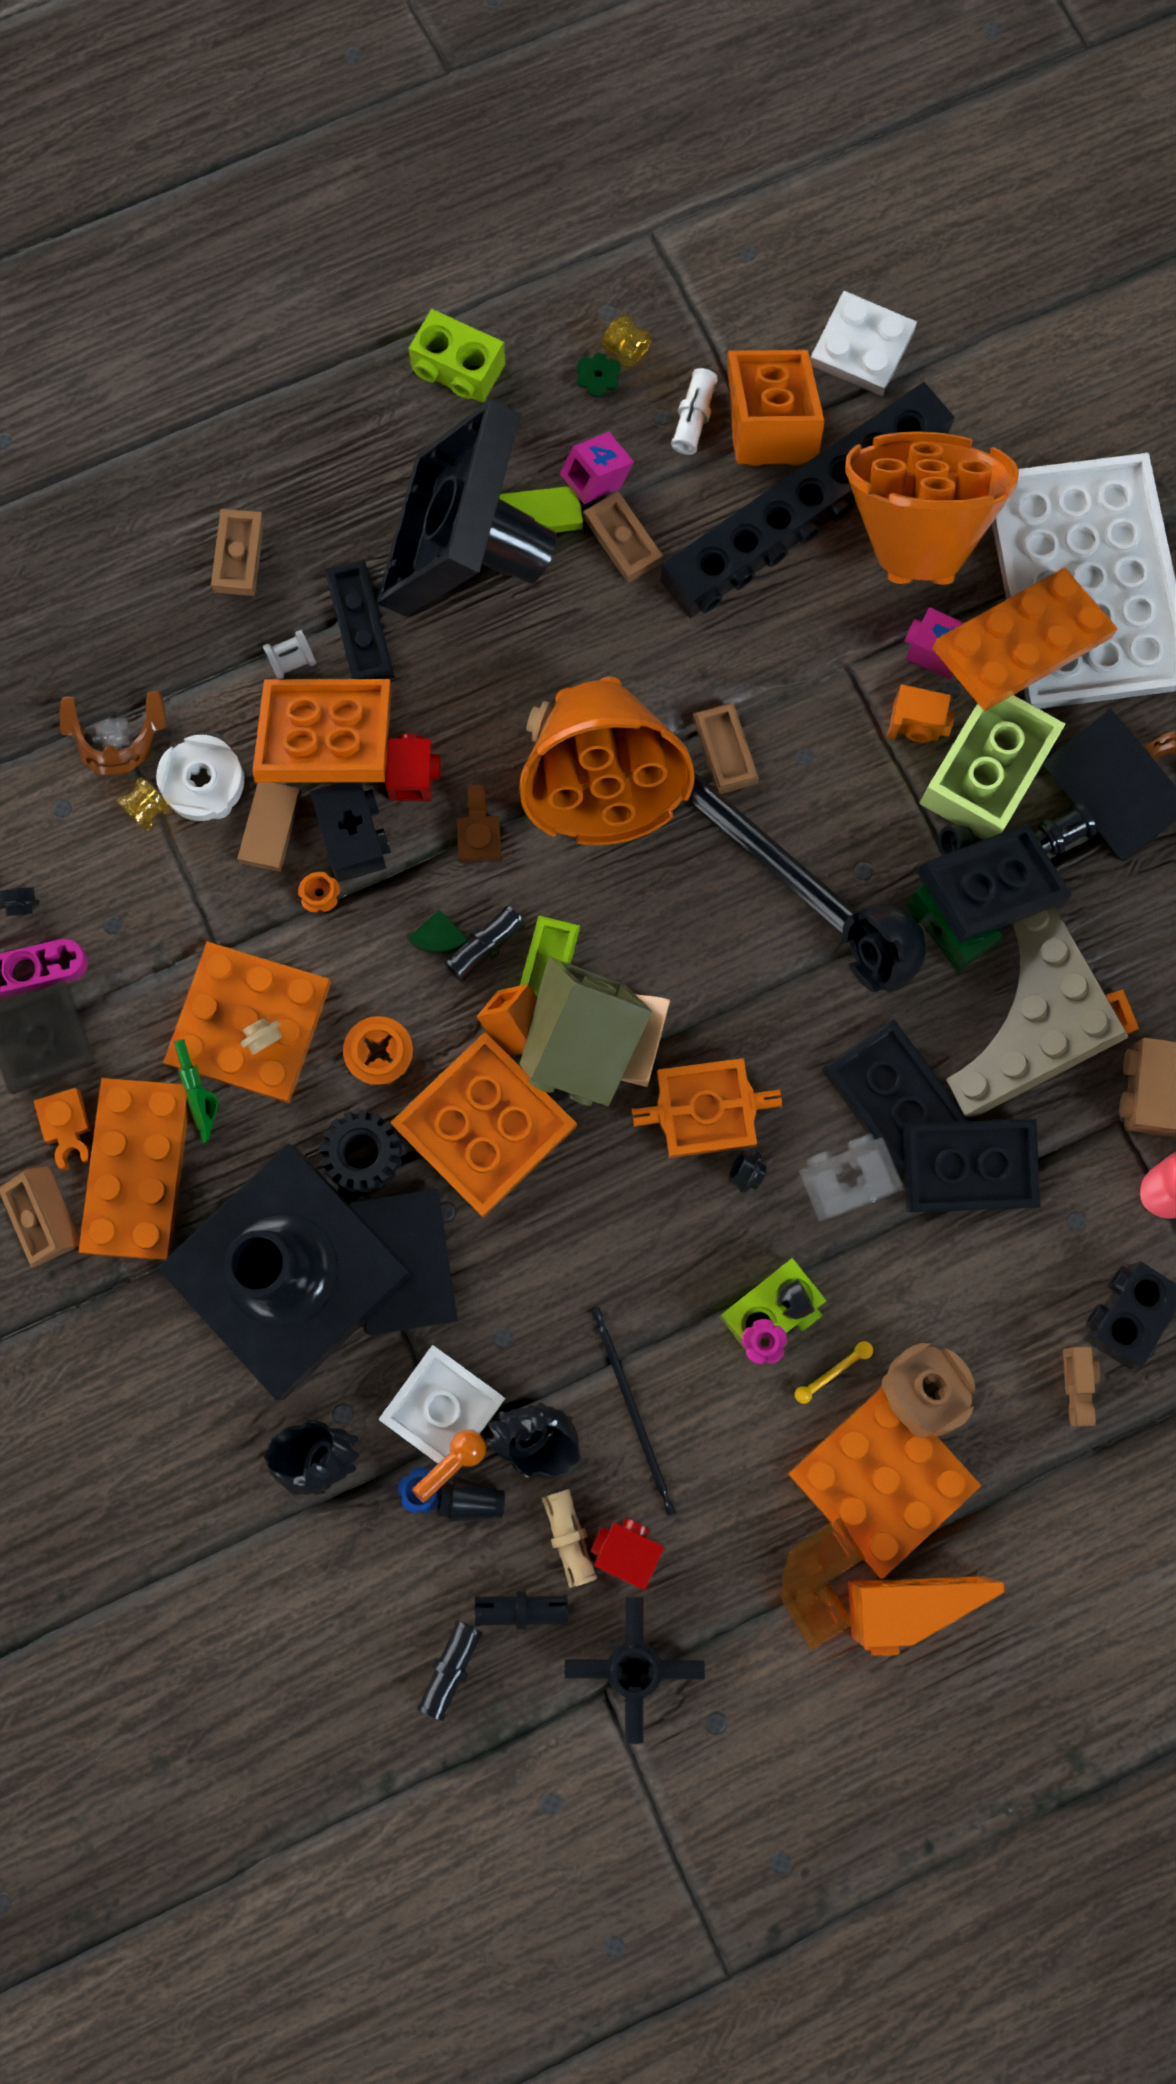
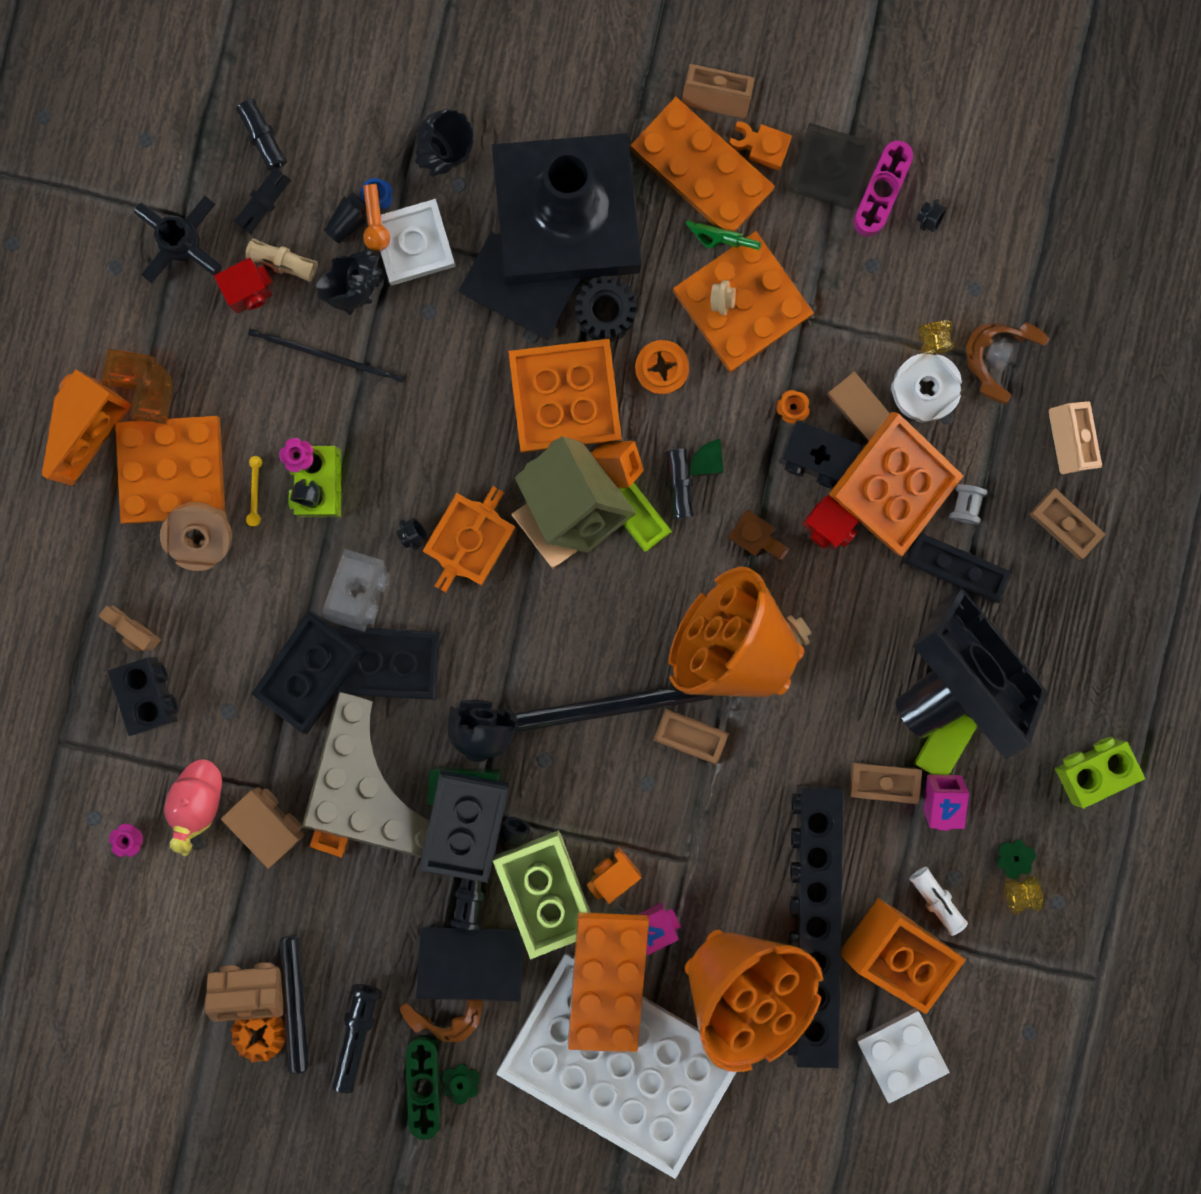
camera: 125 degrees right, 10 degrees up
none -> light nougat slope [1049,401,1102,474]

